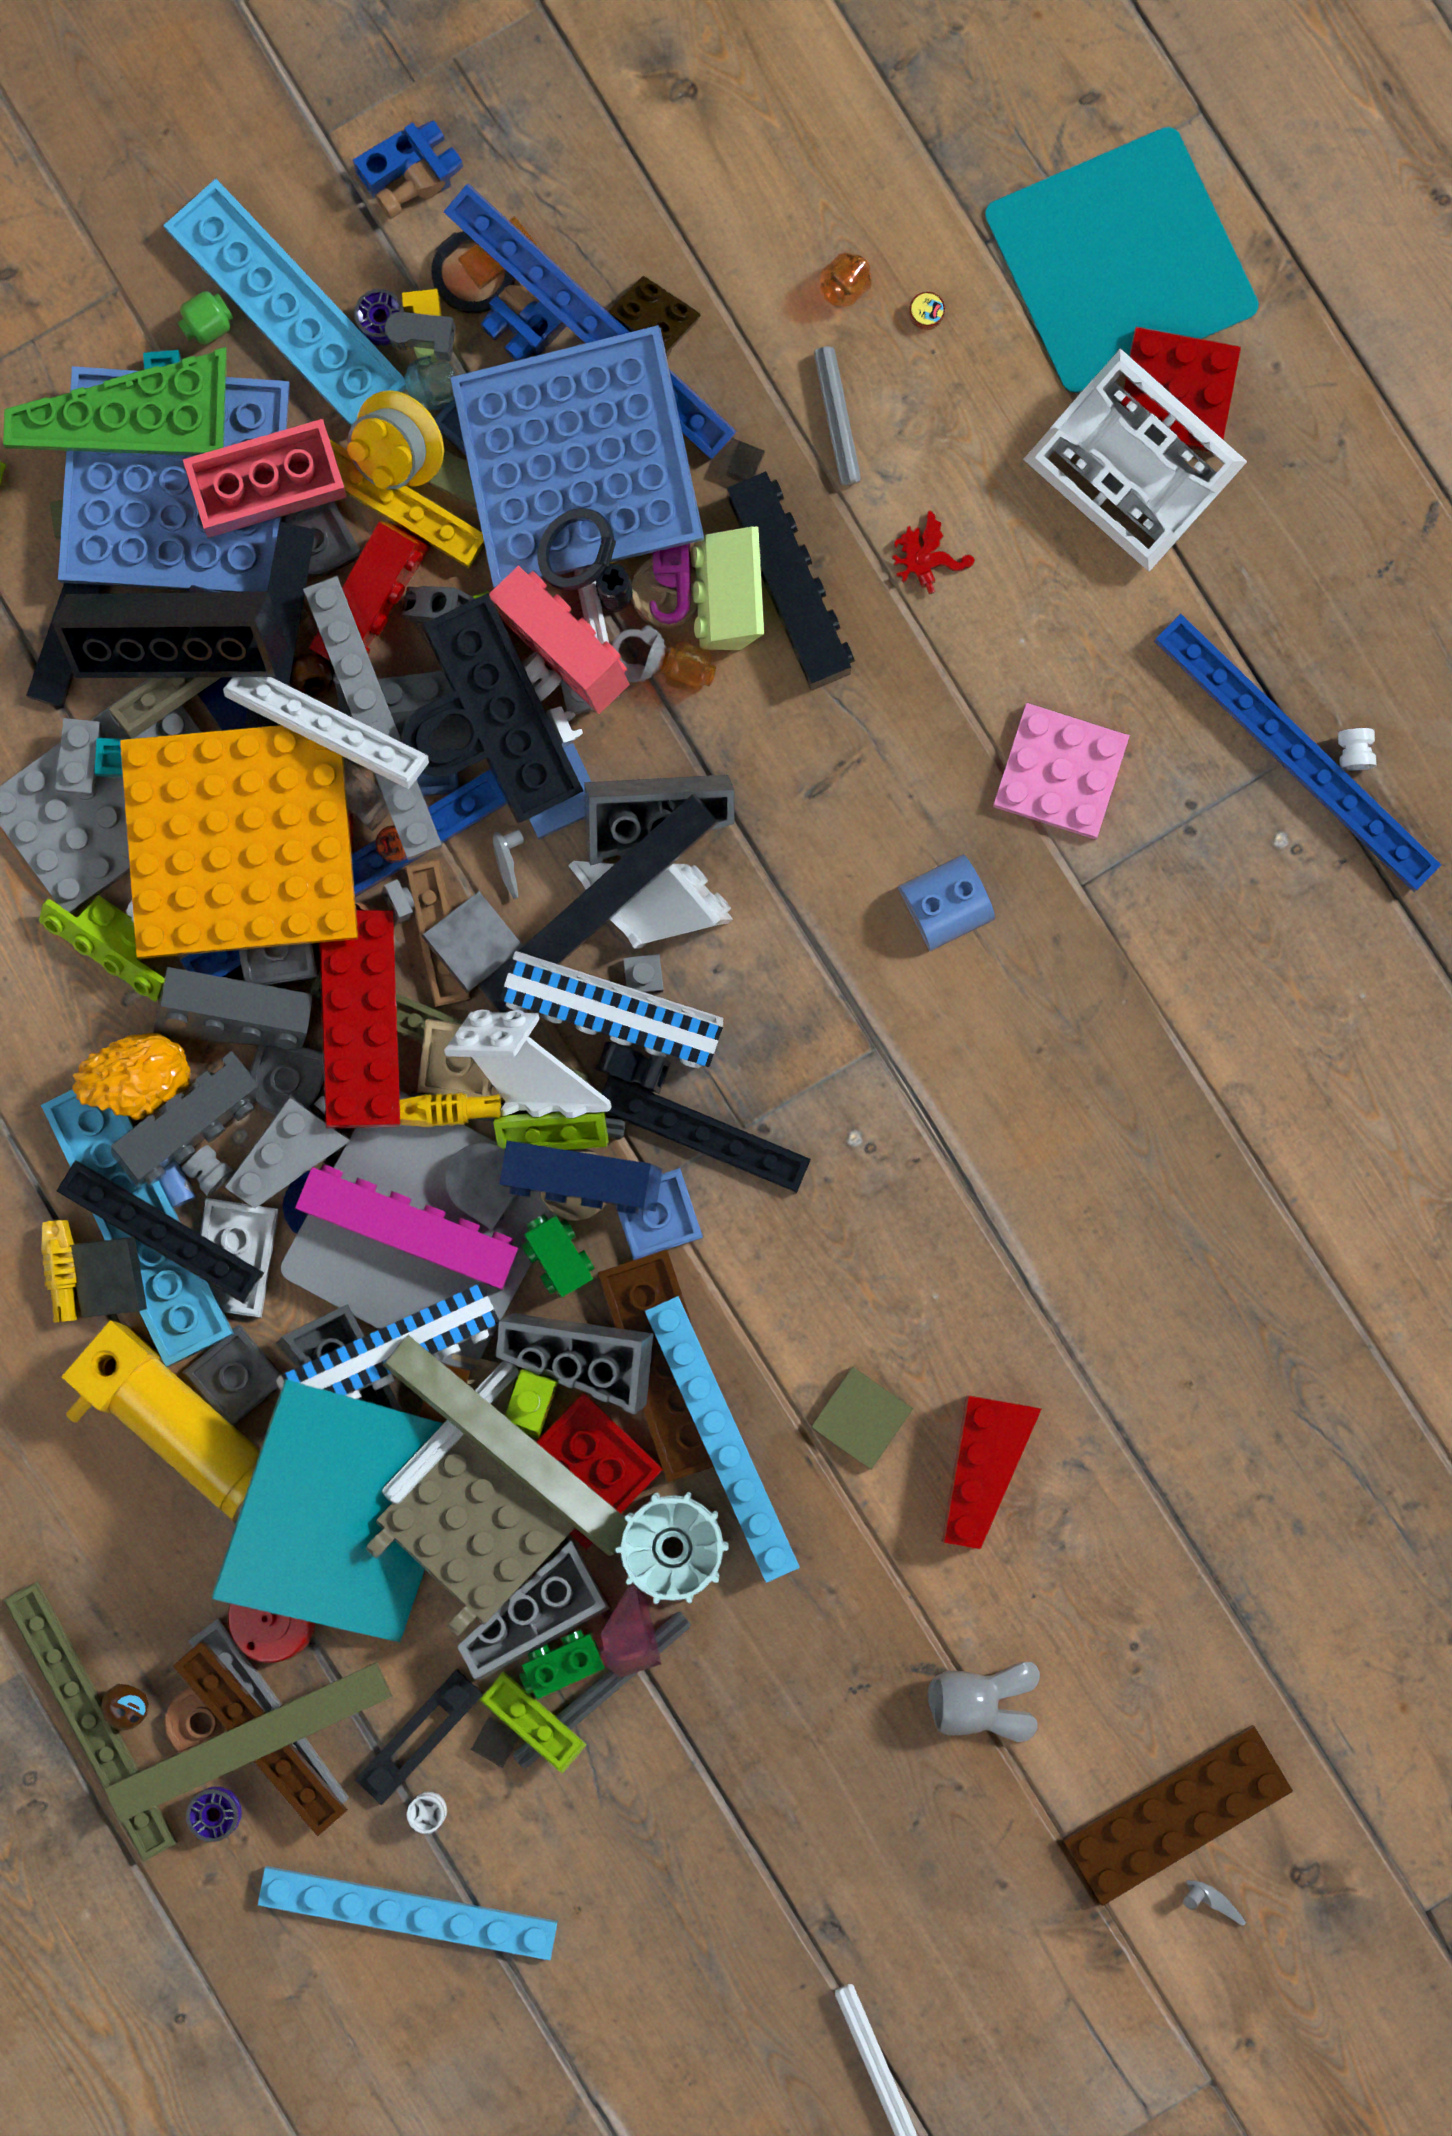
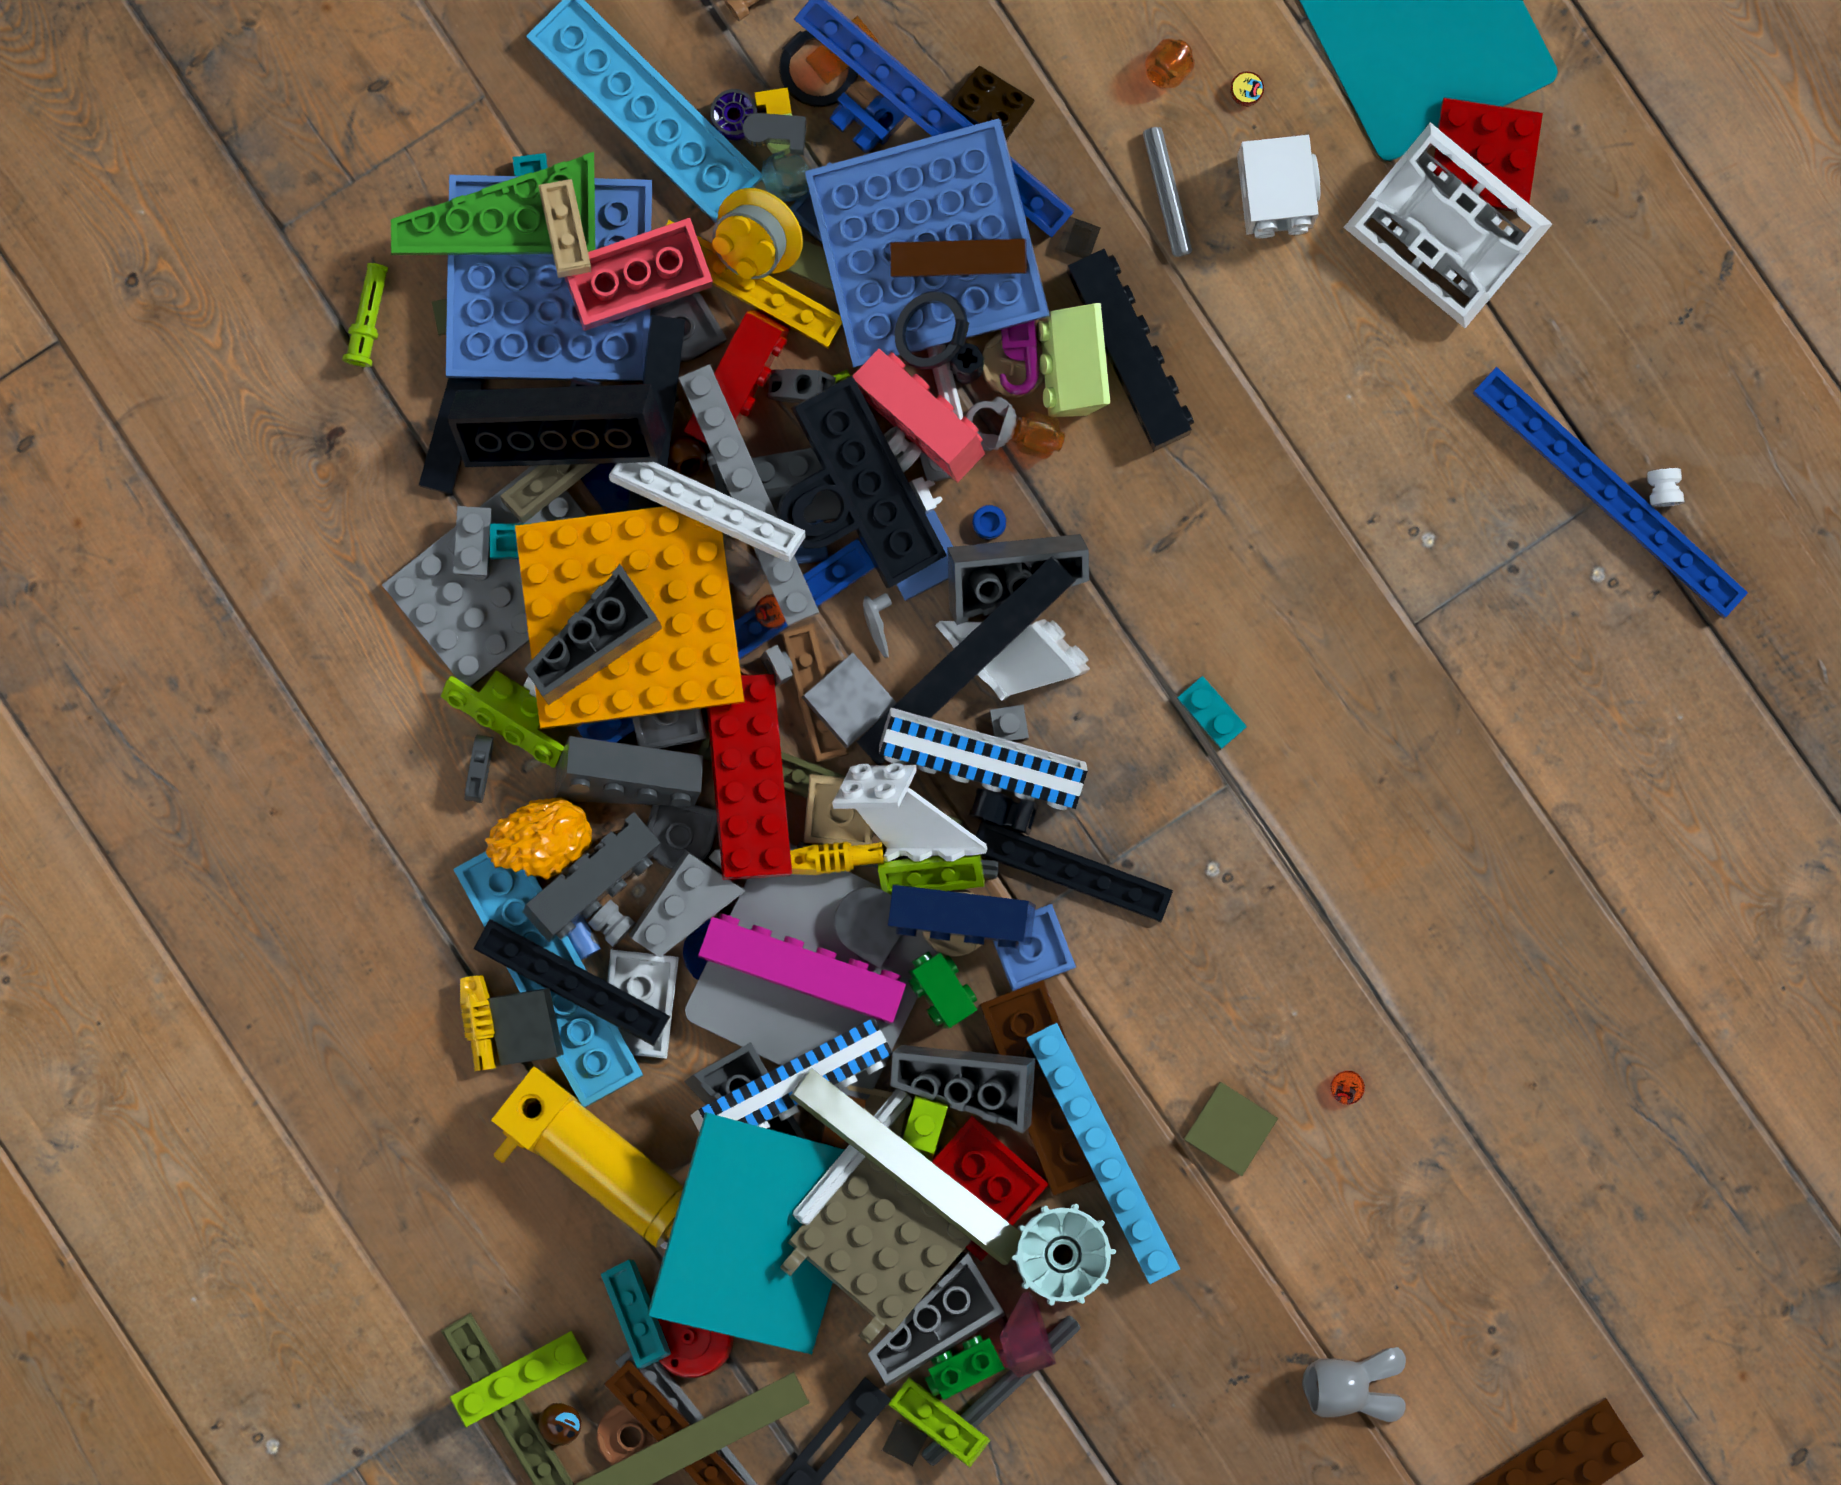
camera: 10 degrees left, 0 degrees up
bright green head [177,291,233,345] -> none
flat silver tile [182,1325,282,1426] -> none
red piece [892,511,975,595] -> none
medium blue brick [898,854,995,951] -> none
red wedge [942,1395,1042,1549] -> none
bright pink plate [993,703,1130,840] -> none
none -> lime plate [449,1331,587,1428]
none -> dark grey piece [464,734,494,803]
none -> dark grey wedge [525,564,662,705]
none -> tan tile [538,179,591,278]
none -> teal plate [601,1259,671,1369]
none -> reddish brown tile [890,239,1027,277]
none -> blue tile [972,505,1006,540]
none -> teal plate [1177,676,1247,749]
none -> white brick [1237,135,1321,239]
none -> clear red tile [1330,1071,1365,1105]

